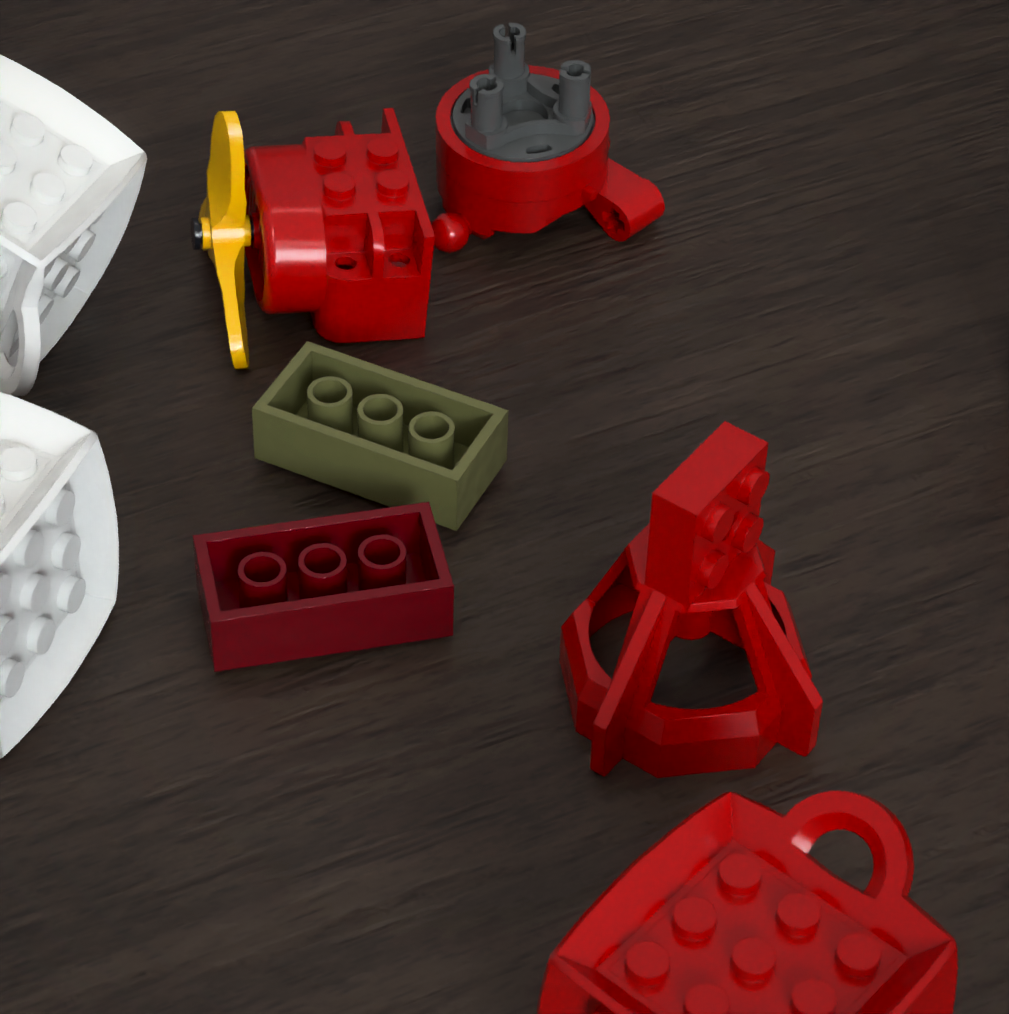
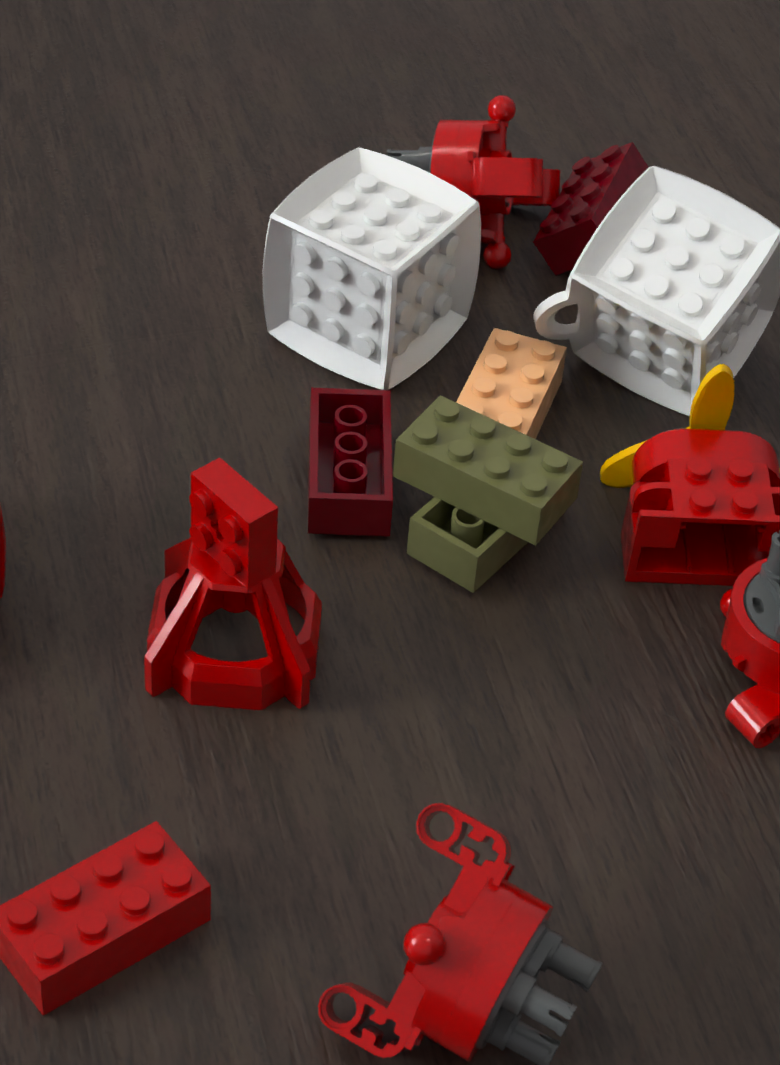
camera: 100 degrees right, 0 degrees up
none -> olive brick [393,395,583,546]
none -> light nougat brick [456,328,567,439]

